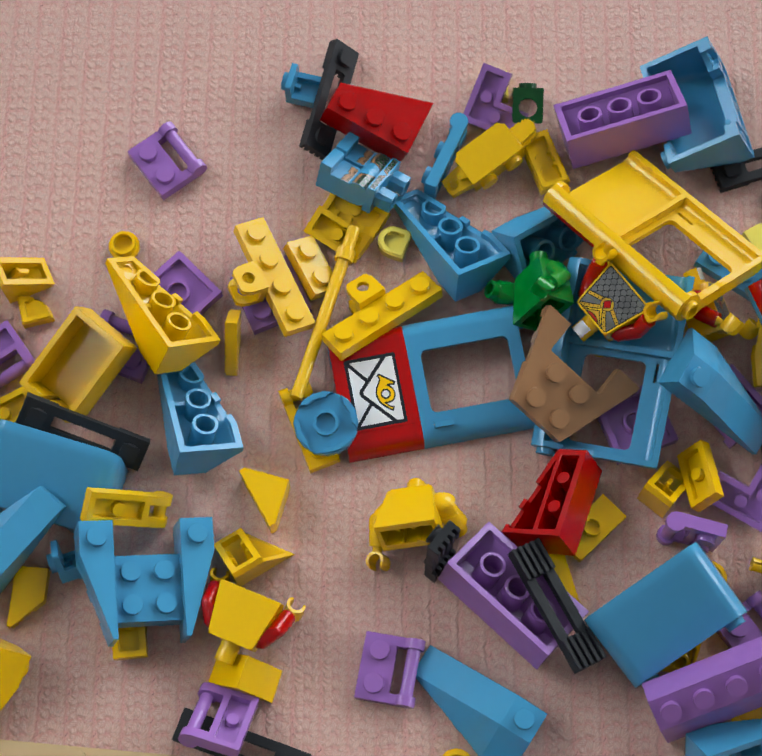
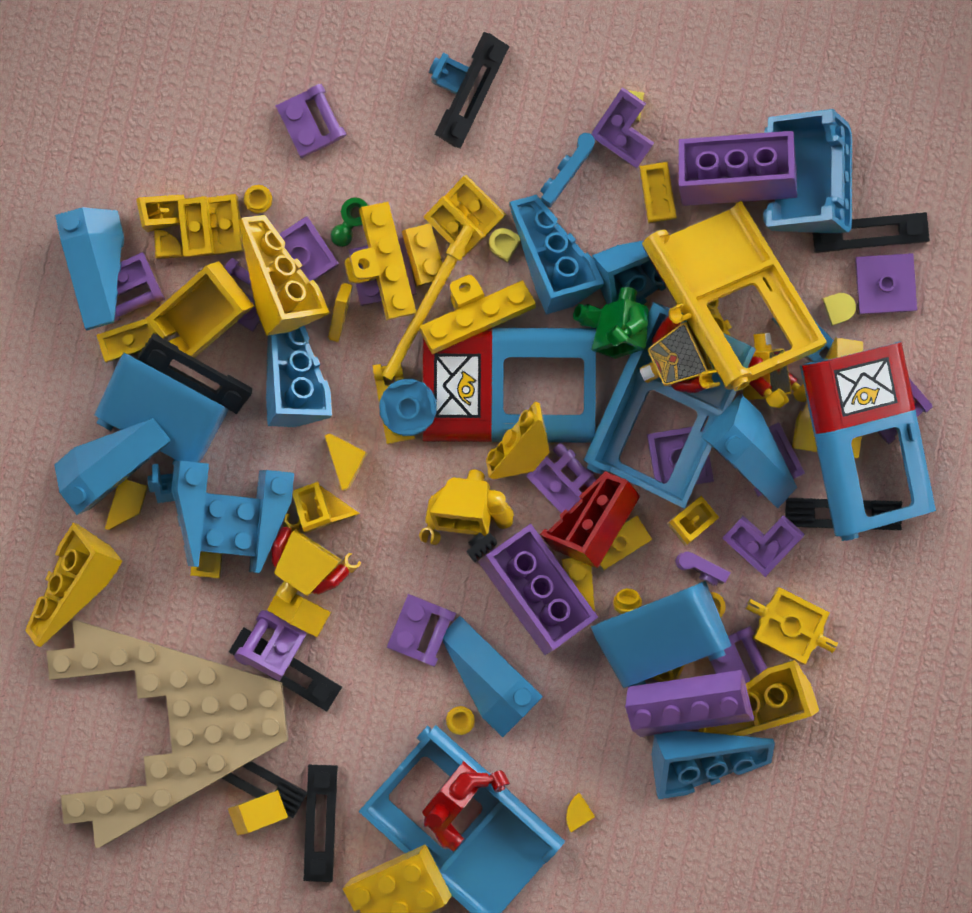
camera: 15 degrees right, 15 degrees up
yellow plate [80,487,173,528] -> none
dark azure hips [316,132,411,213] -> none
red wedge [320,82,434,161] -> none
yellow hinge [442,118,538,198] -> none
black container [507,538,607,674] -> none
medium nougat wing [509,305,640,442] -> none
dark green bracket [511,83,544,124] -> none
yellow plate [677,439,724,512] -> none
none -> yellow slope [177,194,244,257]
none -> green plate [330,197,369,247]
none -> yellow slope [486,401,550,480]
none -> medium lavender plate [525,442,596,513]
none -> yellow plate [613,588,642,614]

